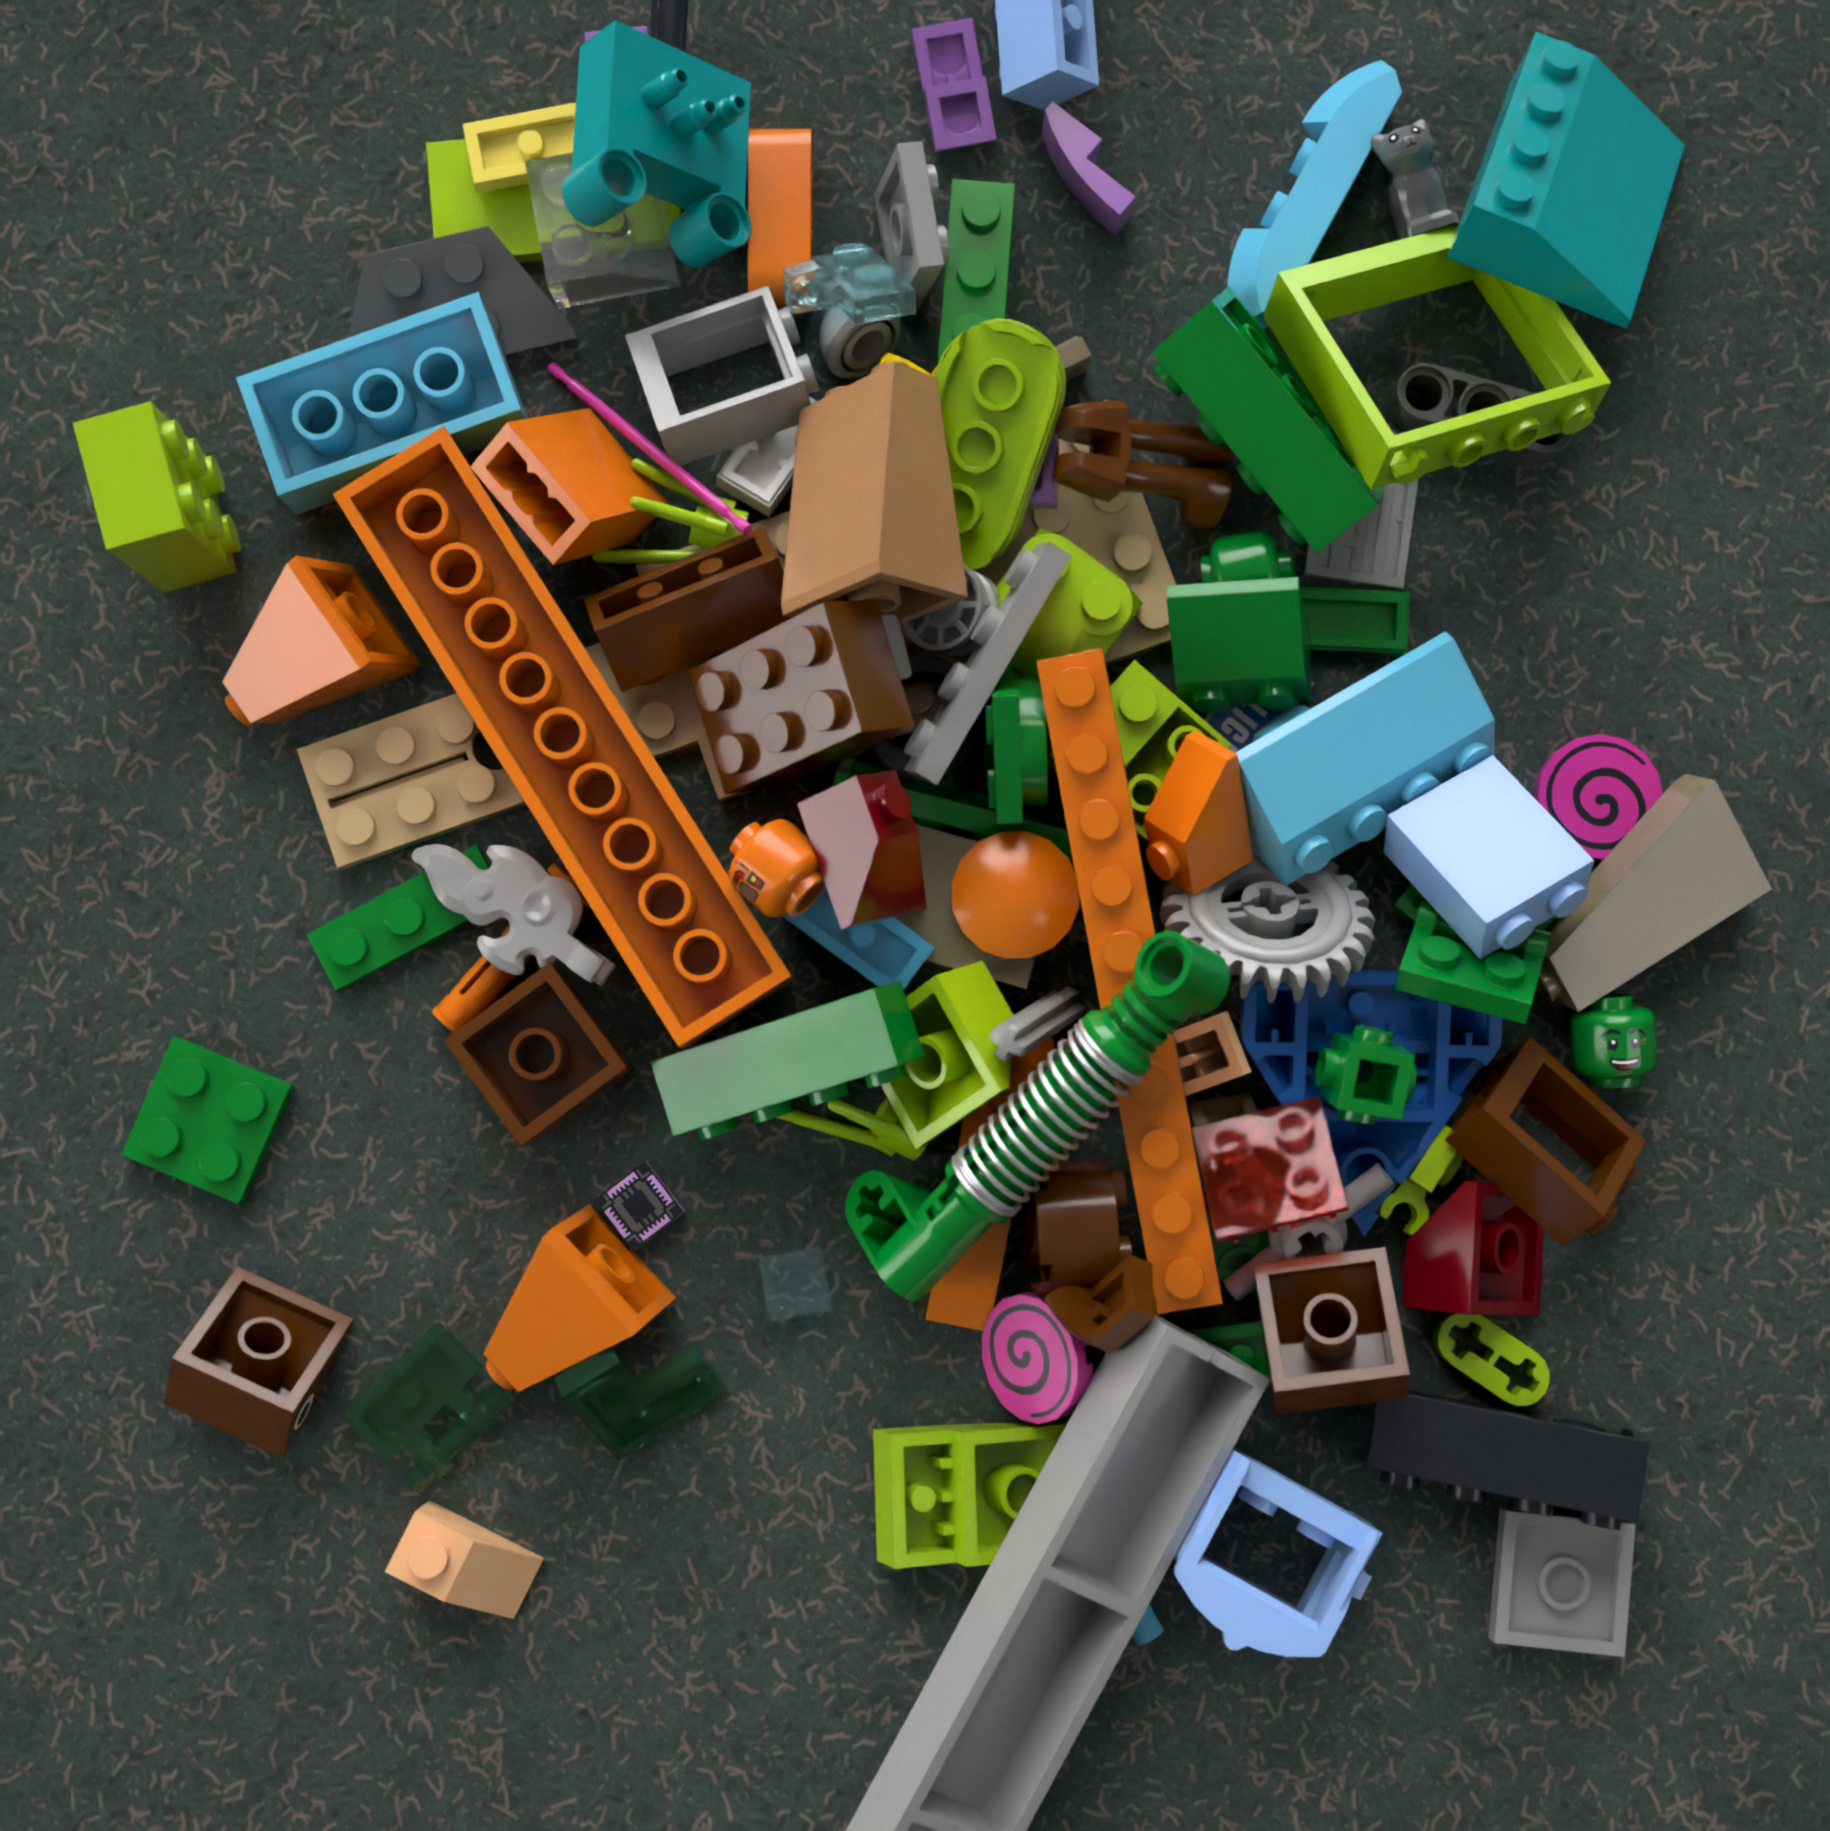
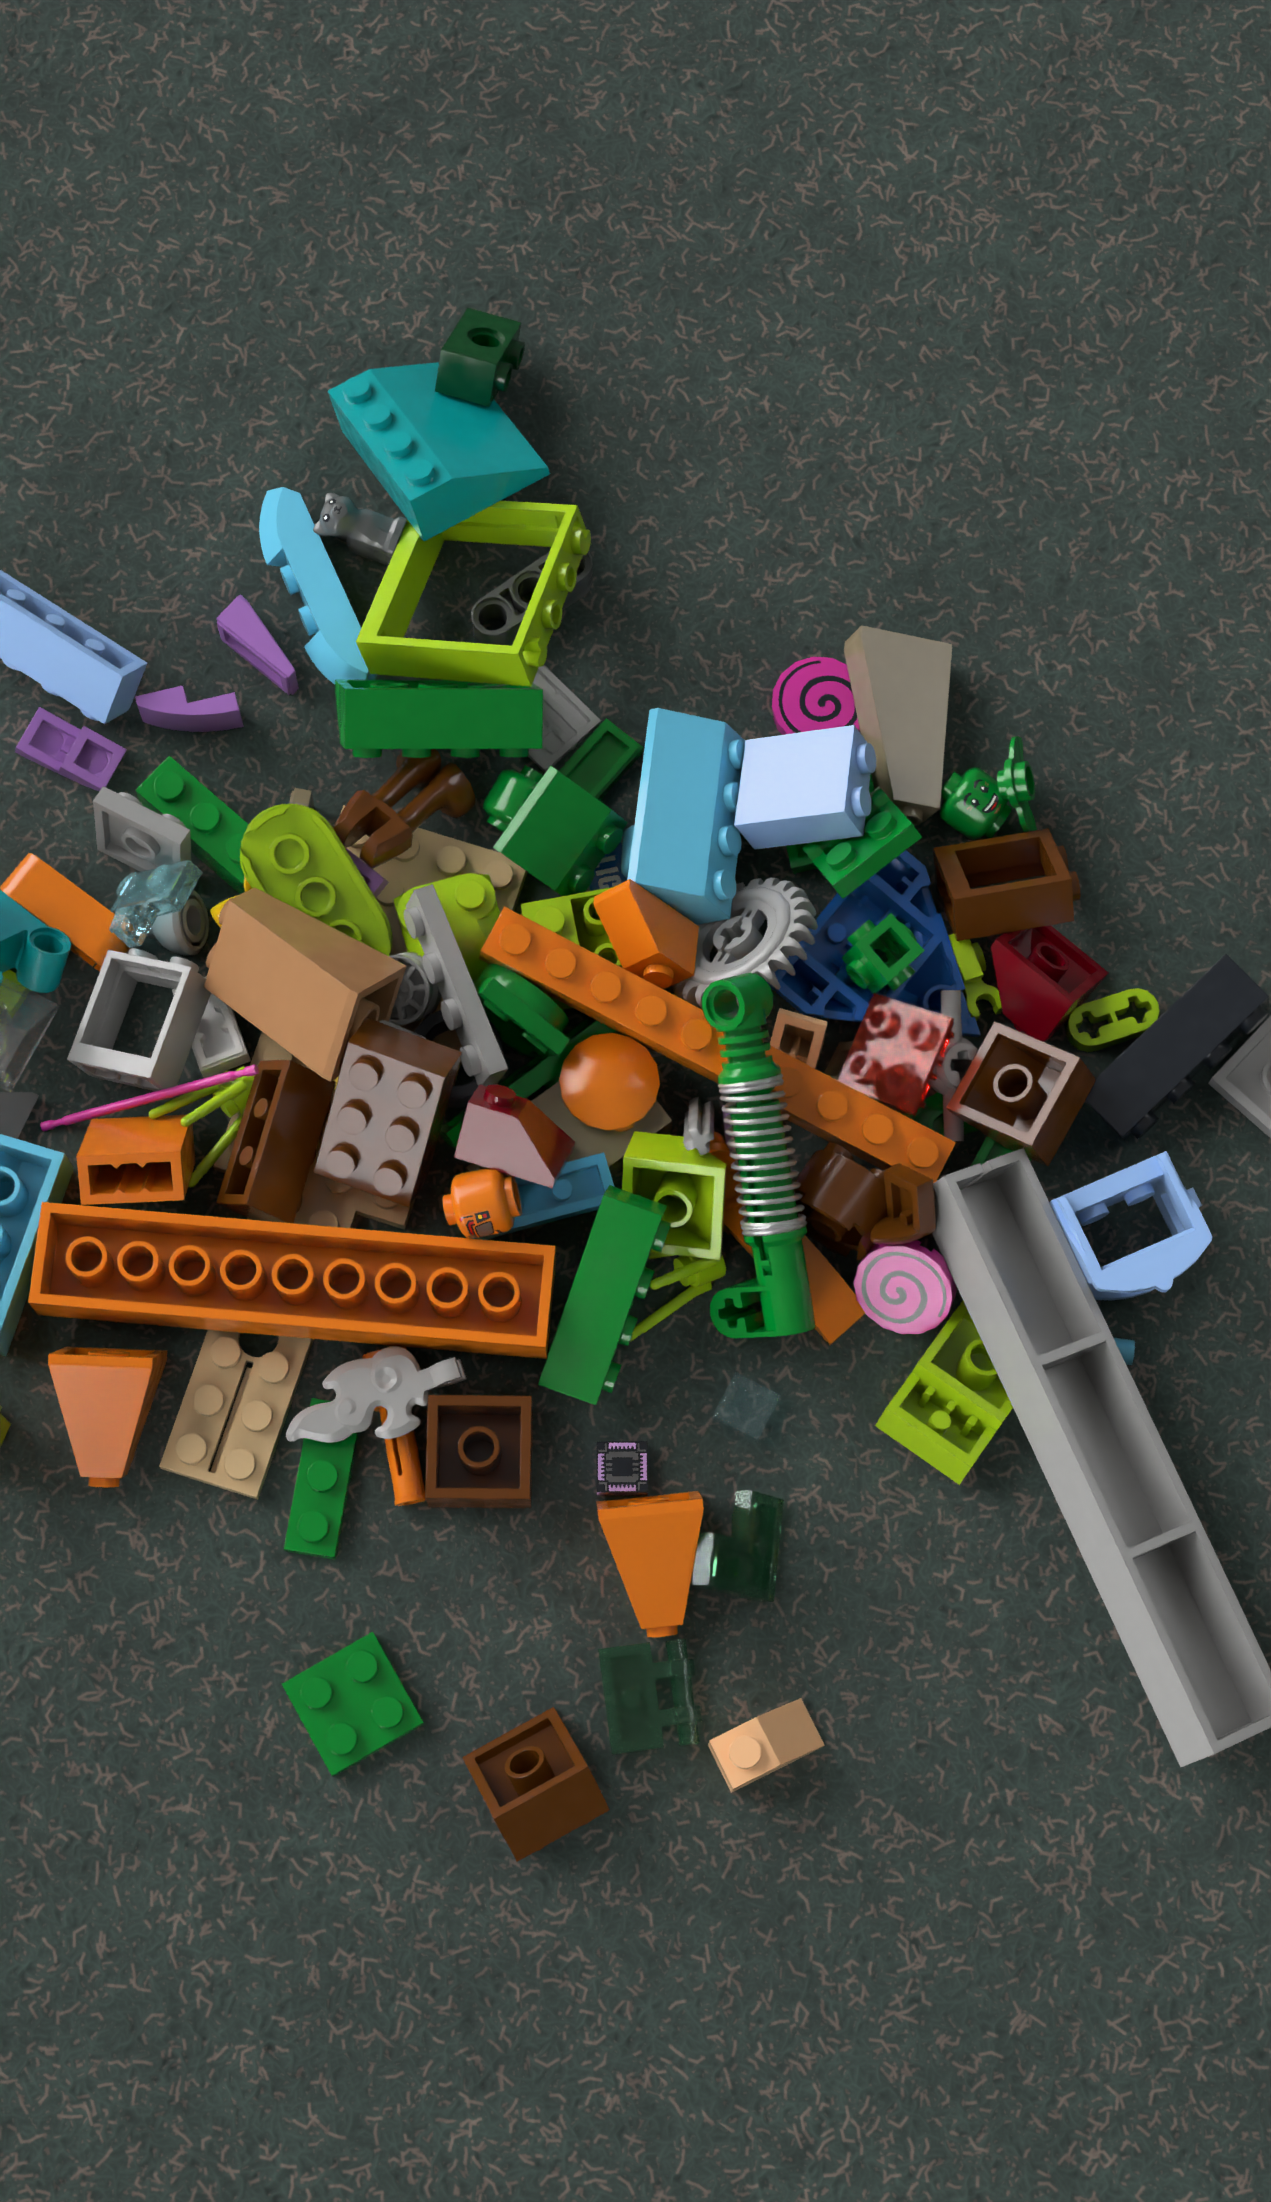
camera: 50 degrees left, 10 degrees down
none -> medium lavender slope [216,595,299,695]
none -> dark green brick [435,308,525,407]
none -> green plate [997,736,1037,832]

